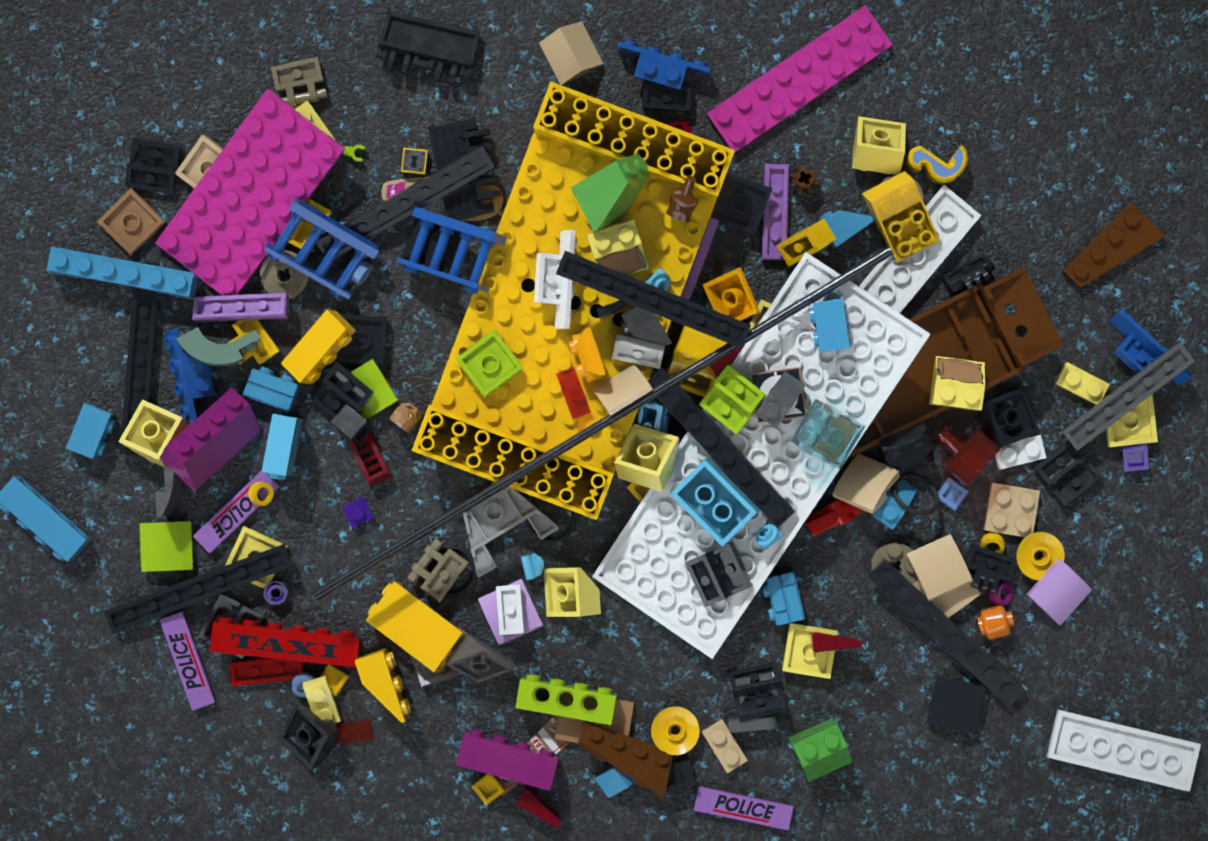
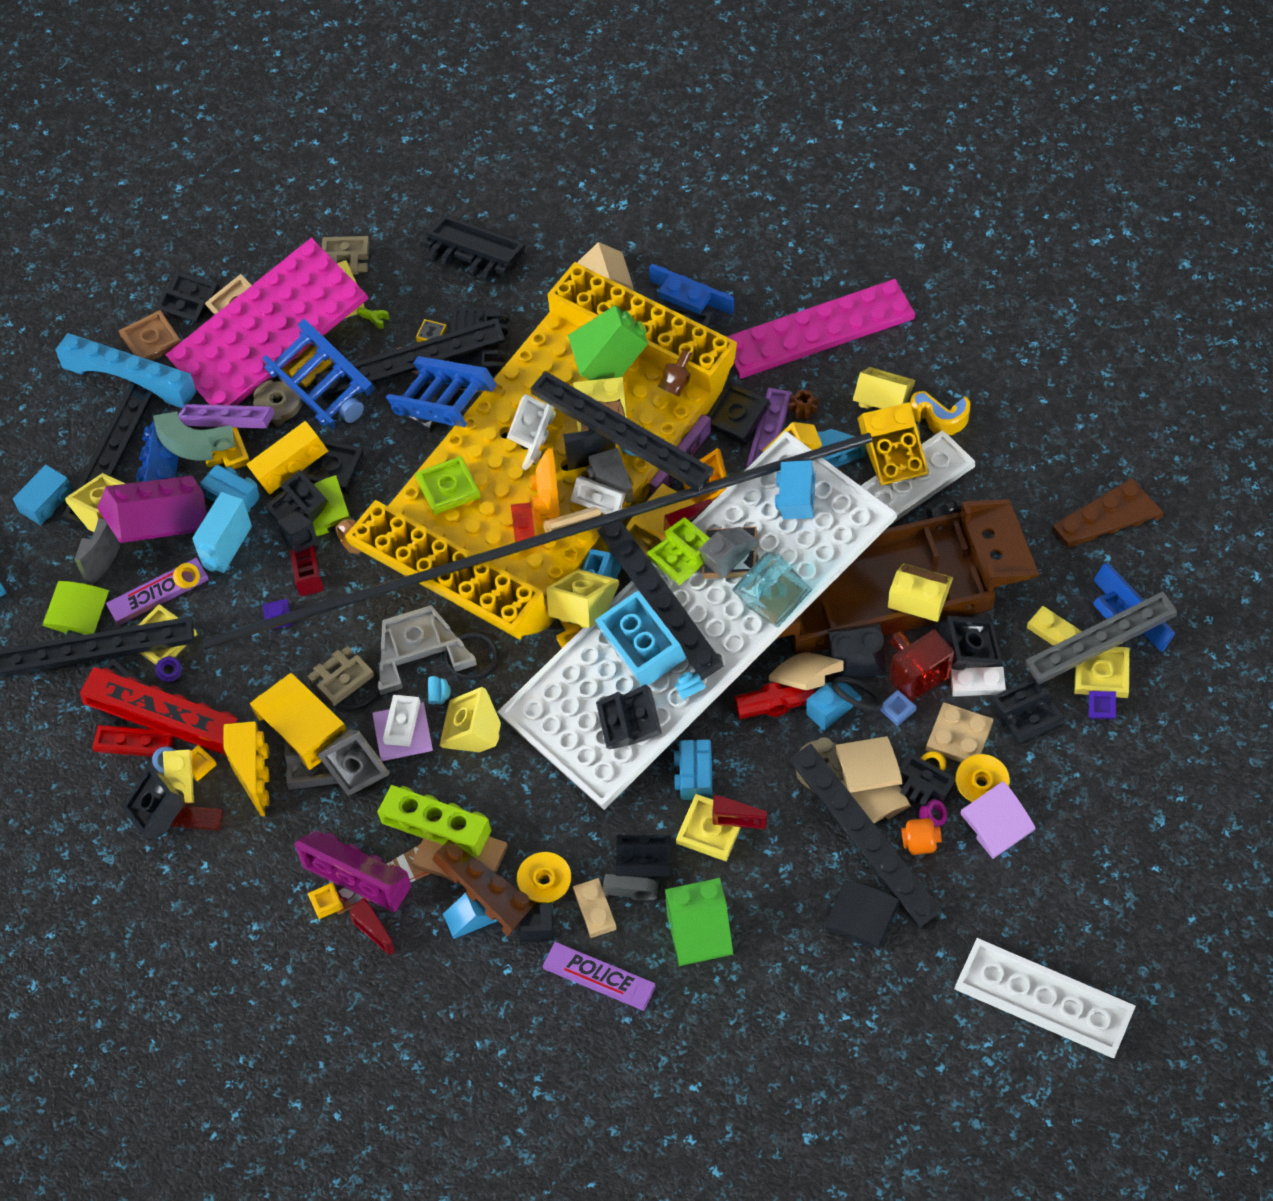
camera: 10 degrees right, 30 degrees down
medium lavender tile [160,611,216,711] -> none

